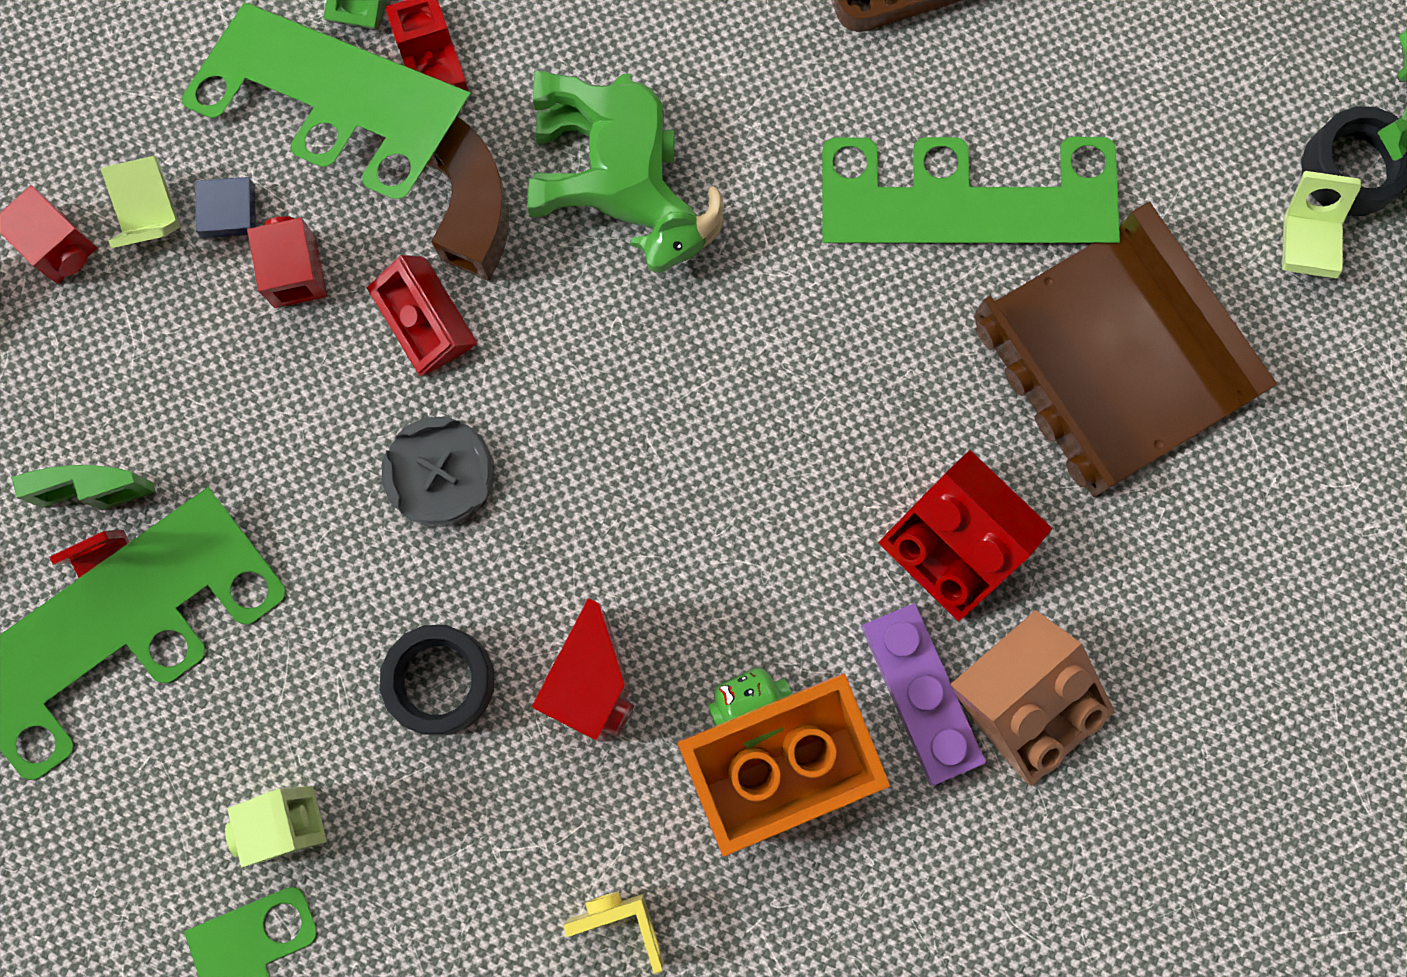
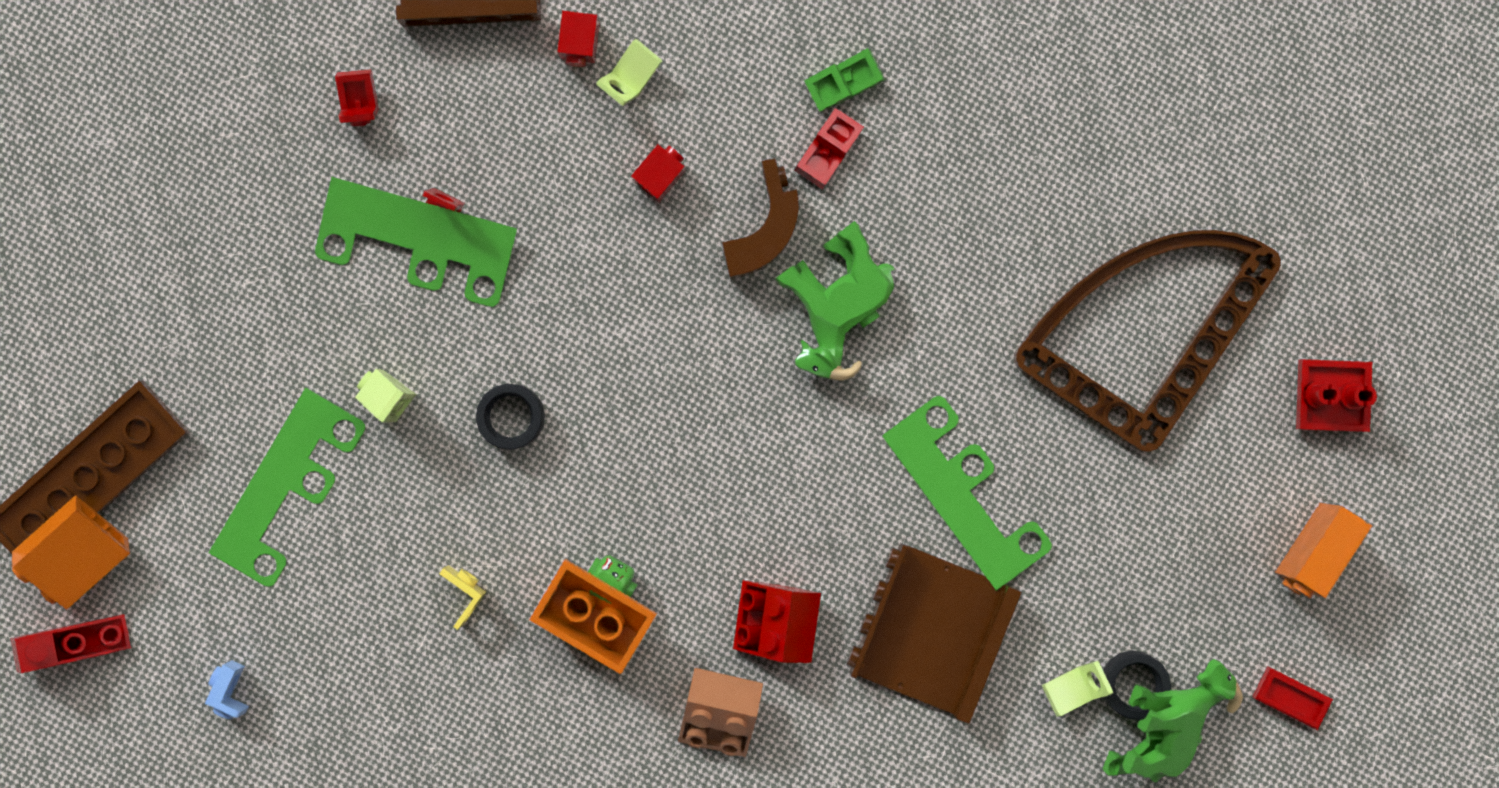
camera: 50 degrees right, 10 degrees up
bright green slope [11,465,156,510] -> none
bright green piece [182,2,471,199] -> none
tile [195,177,256,238] -> none
red slope [366,255,477,377] -> none
dark grey tile [382,416,494,528] -> none
red slope [531,598,634,742] -> none
medium lavender plate [860,603,986,786] -> none

